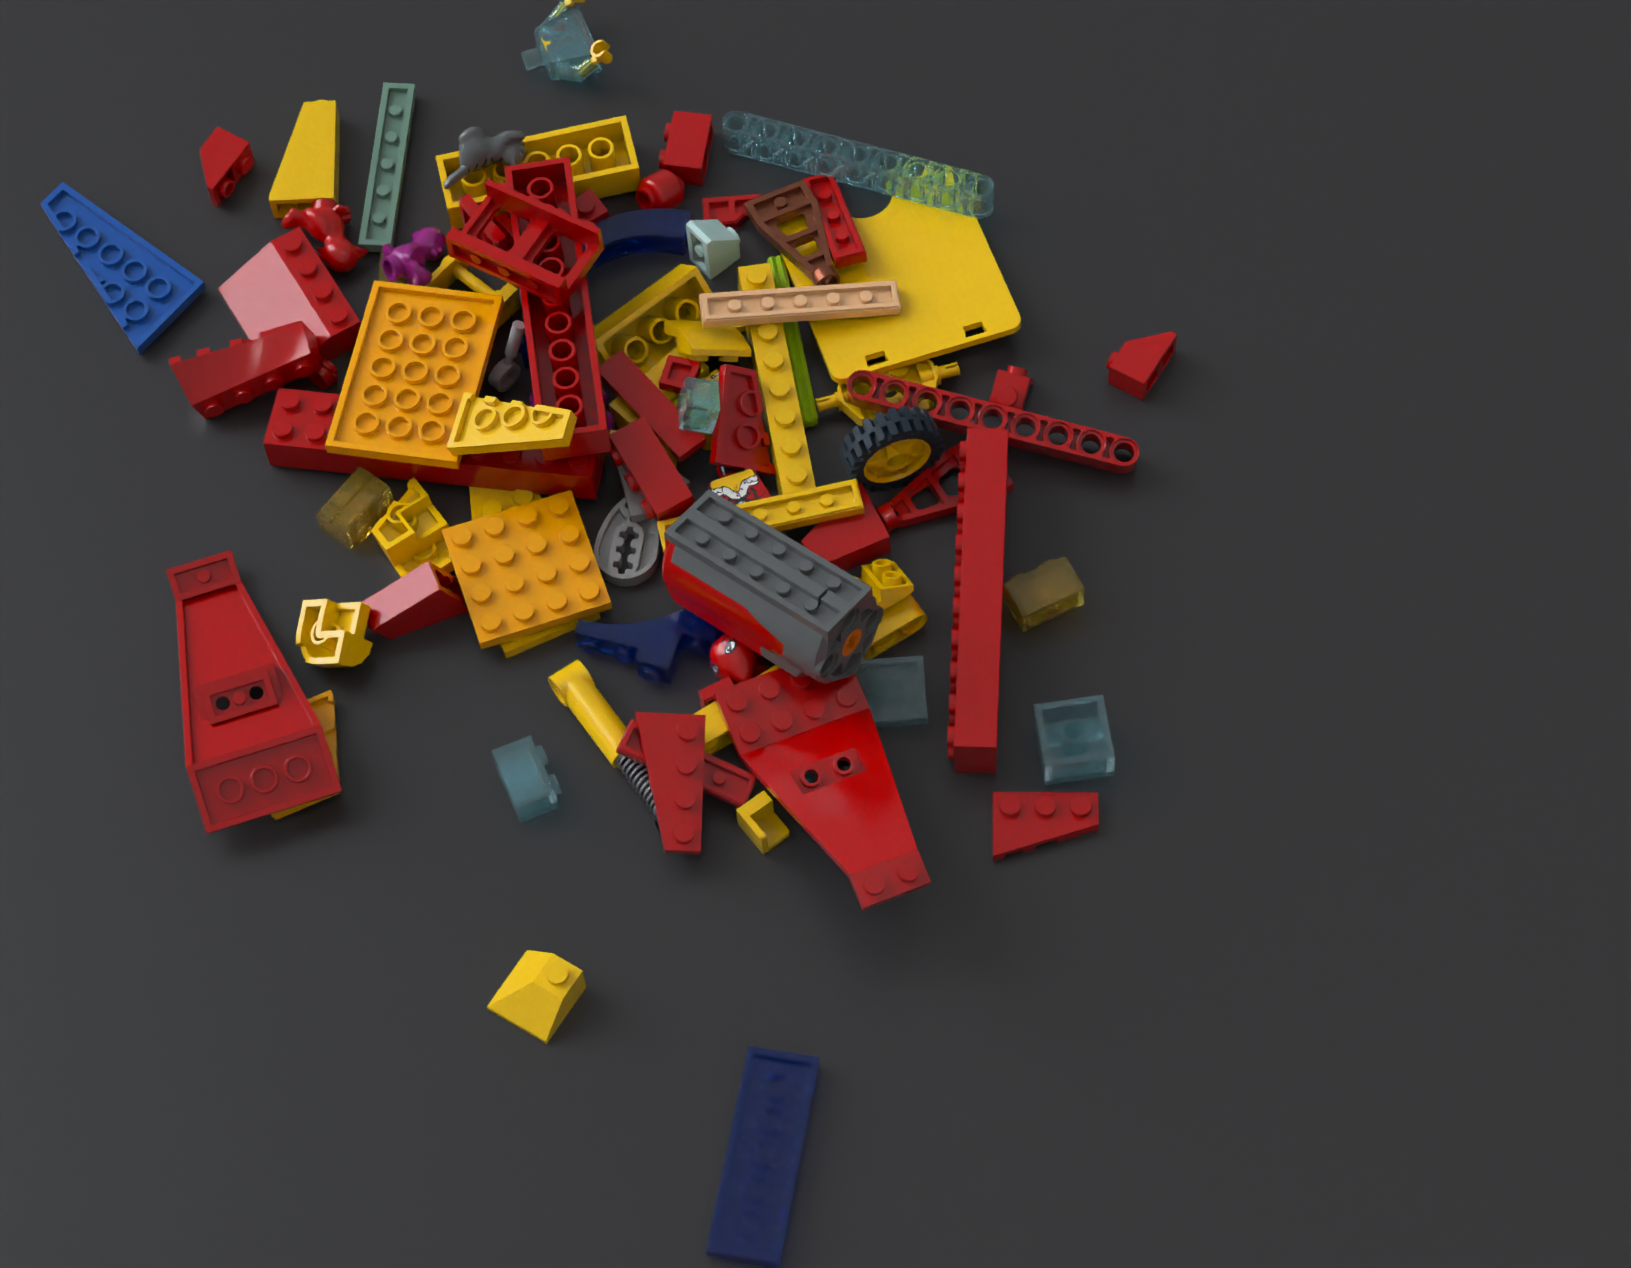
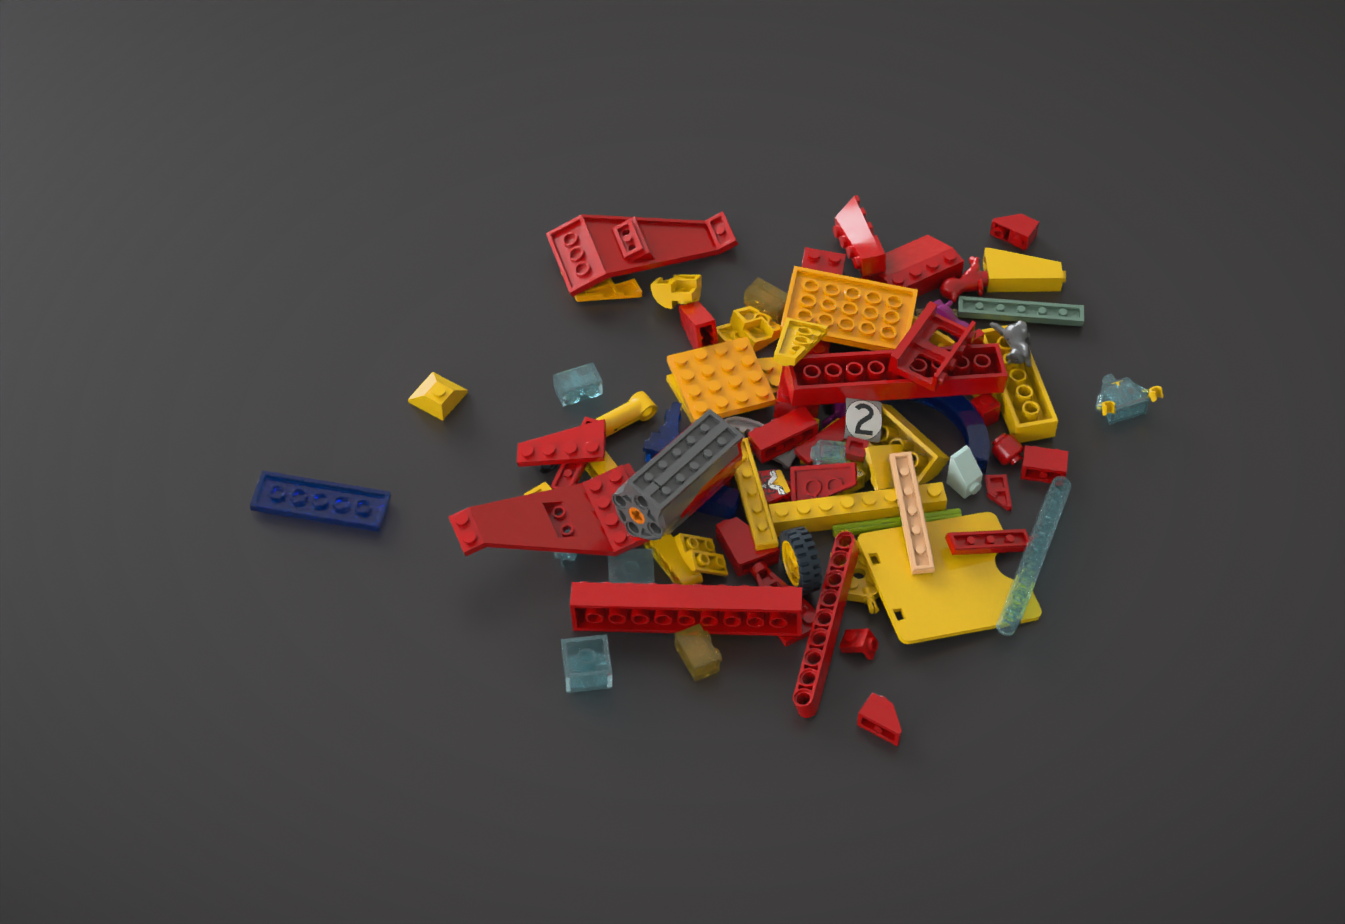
camera: 85 degrees right, 10 degrees down
blue wing [40,182,206,355] -> none
copper plate [744,179,841,286] -> none
red wing [993,792,1099,862] -> none
none -> sticker [844,398,882,442]

